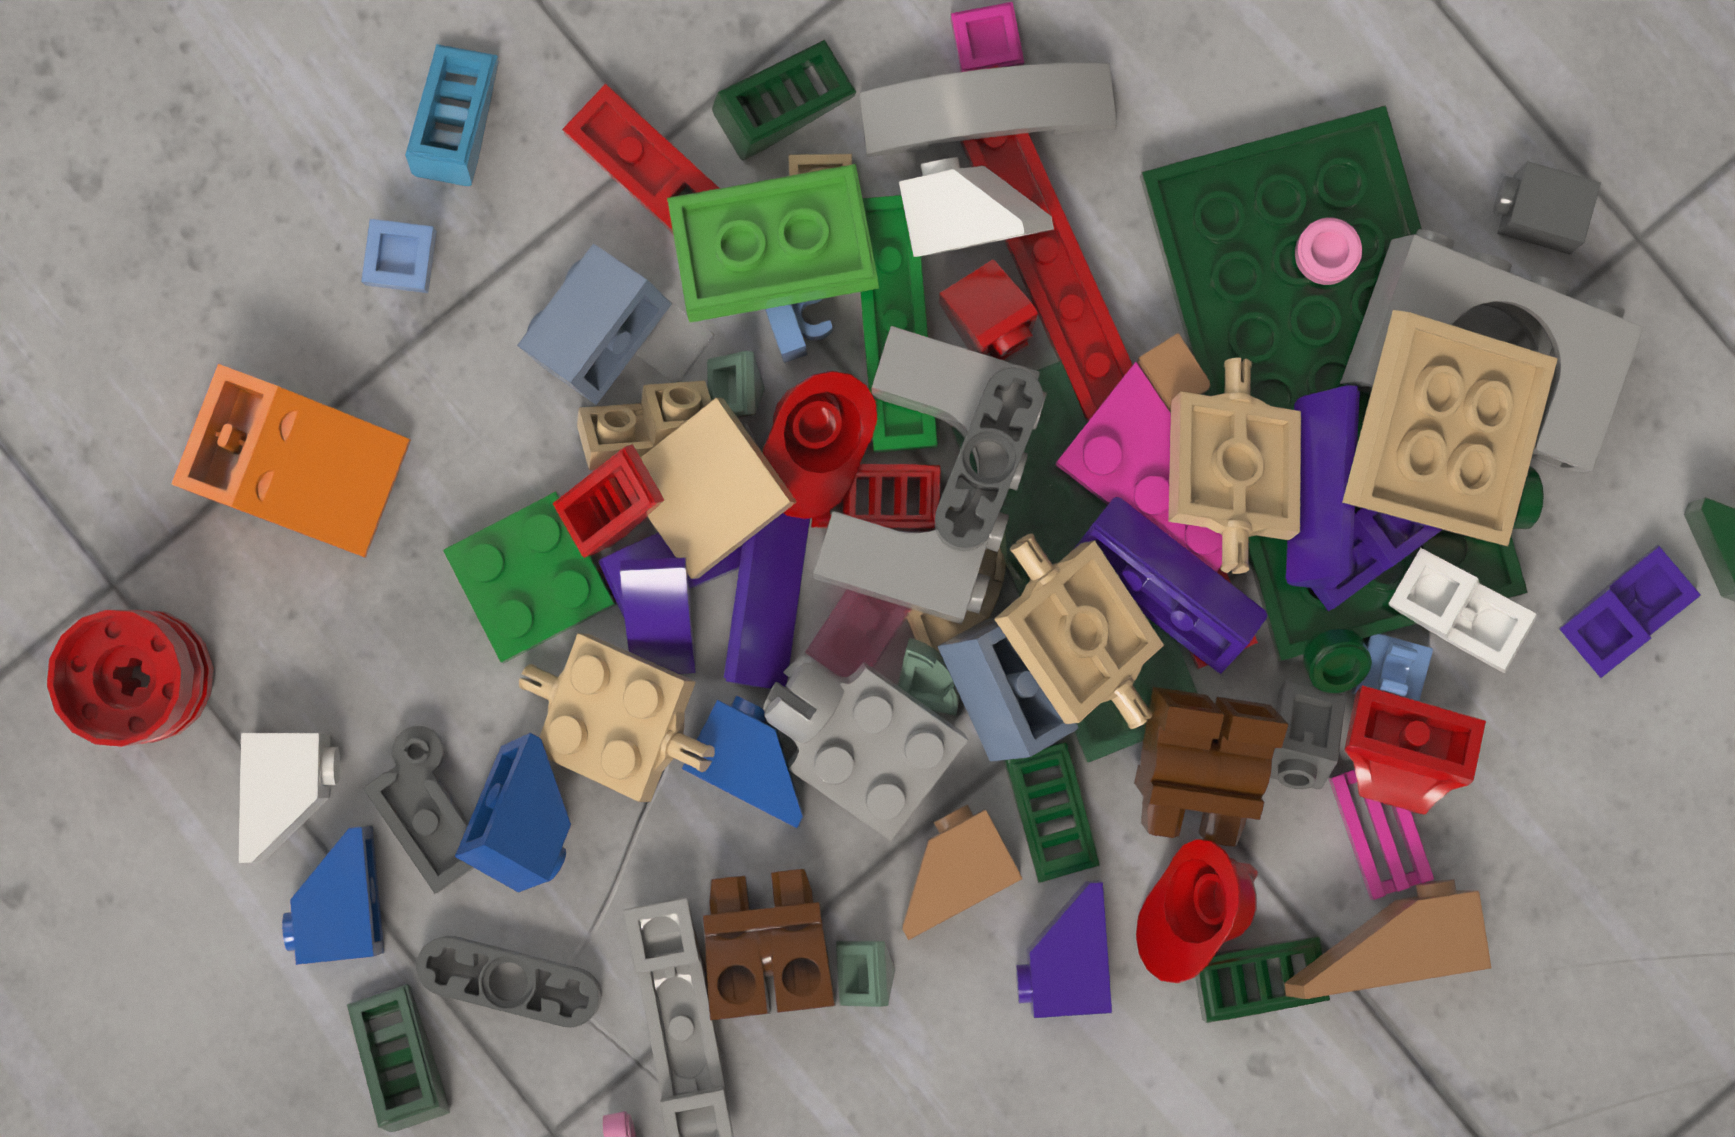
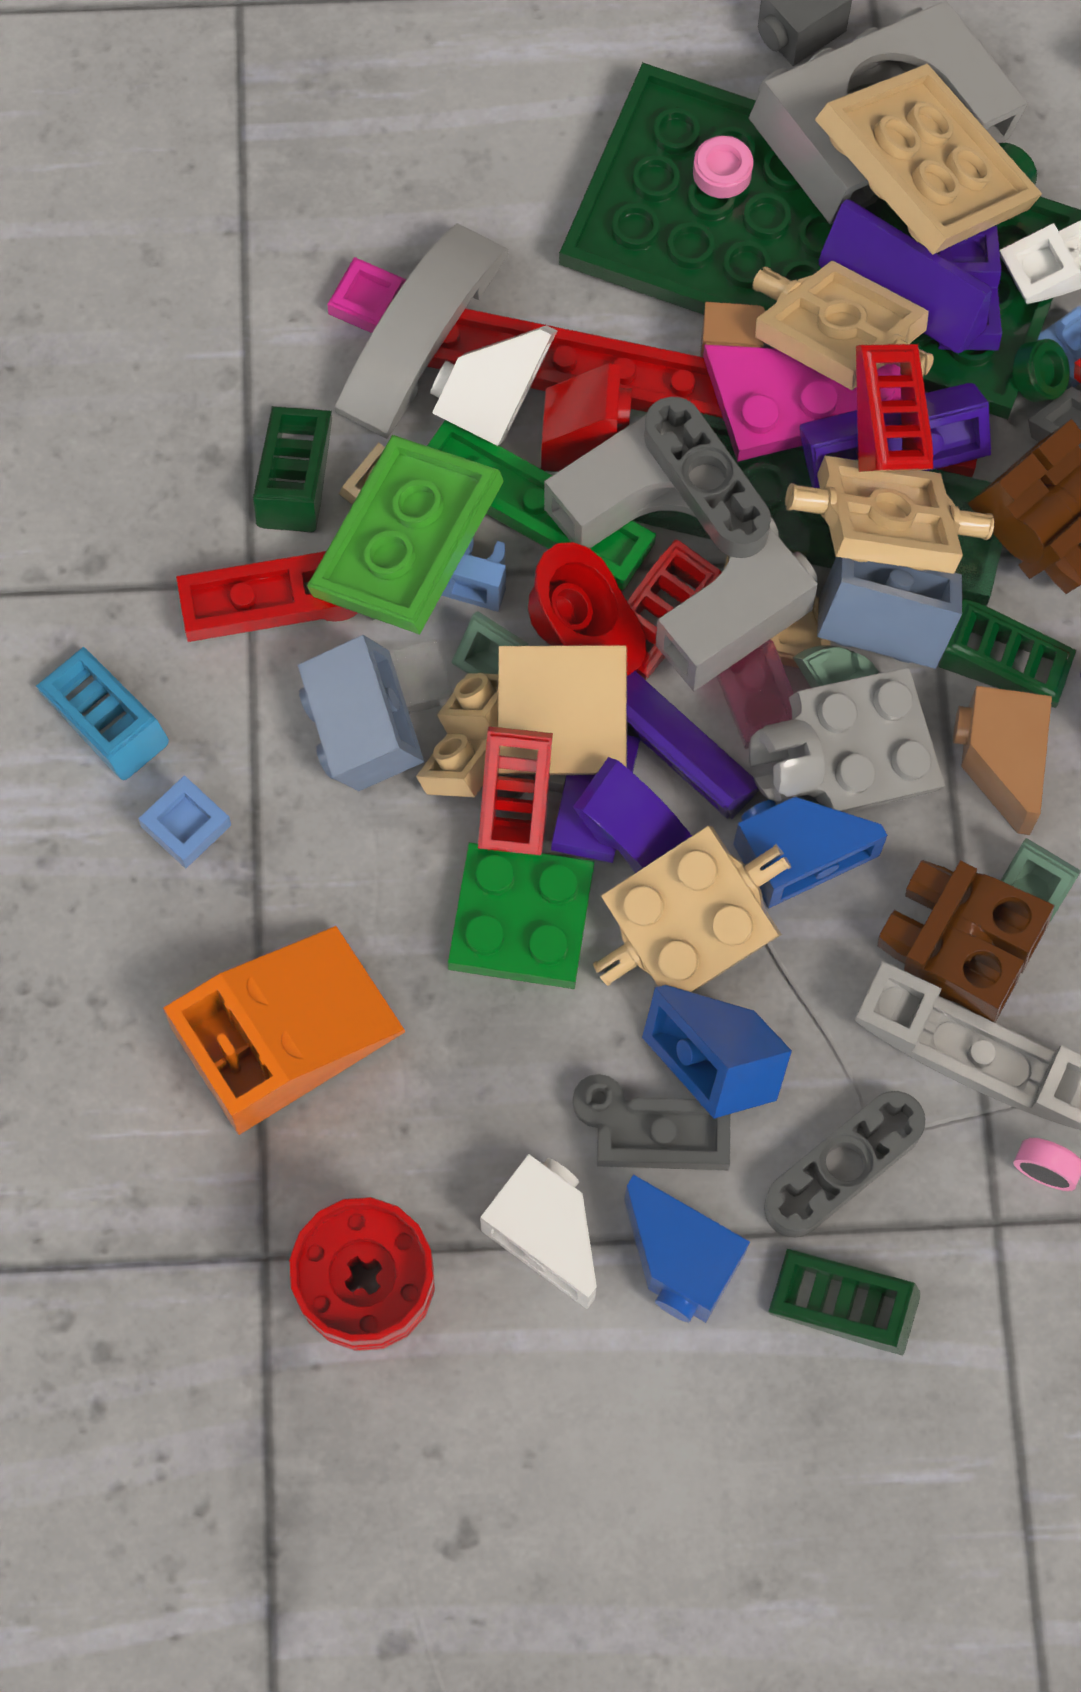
camera: 60 degrees left, 15 degrees down
none -> red slope [856,344,933,472]

